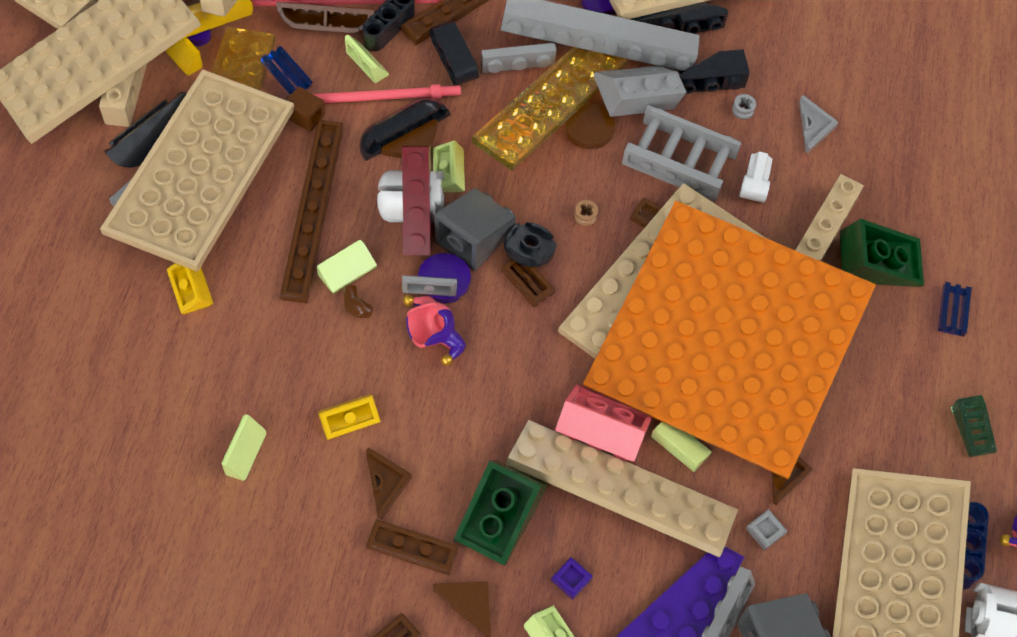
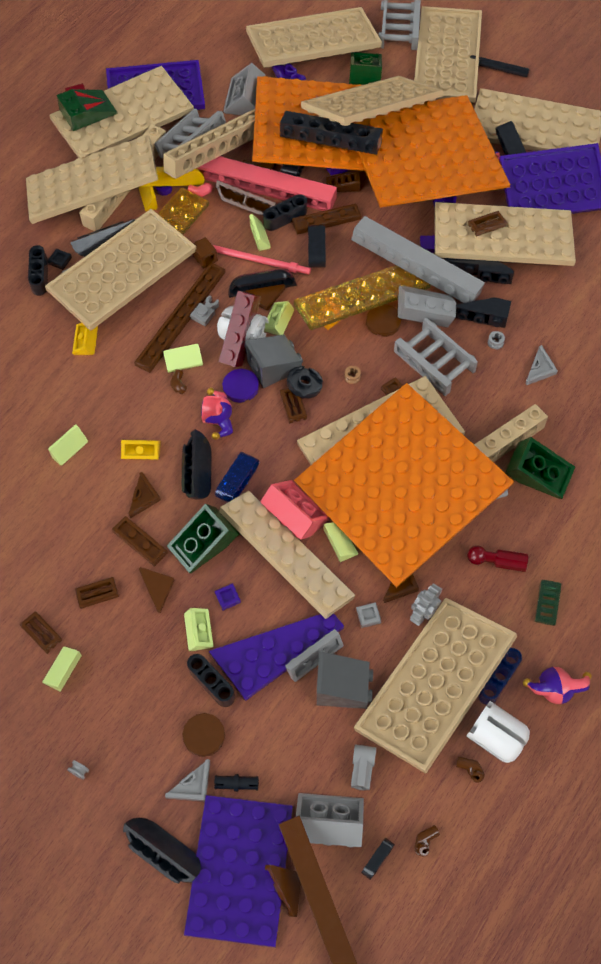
camera: 30 degrees right, 0 degrees up
clear blue tile [261,46,313,94] -> none
light grey slope [402,275,457,296] -> none
light grey plate [481,43,556,73] -> none
white piece [739,152,773,203] -> none
clear blue tile [938,282,972,337] -> none
none -> black beam [28,245,48,296]
none -> black tile [48,248,72,270]
none -> black brick [181,429,212,500]
none -> coral arm [188,183,213,197]
none -> light grey plate [190,296,219,326]
none -> clear blue beam [215,452,259,503]
none -> light grey gear [410,583,442,625]
none -> dark red piece [467,545,529,572]

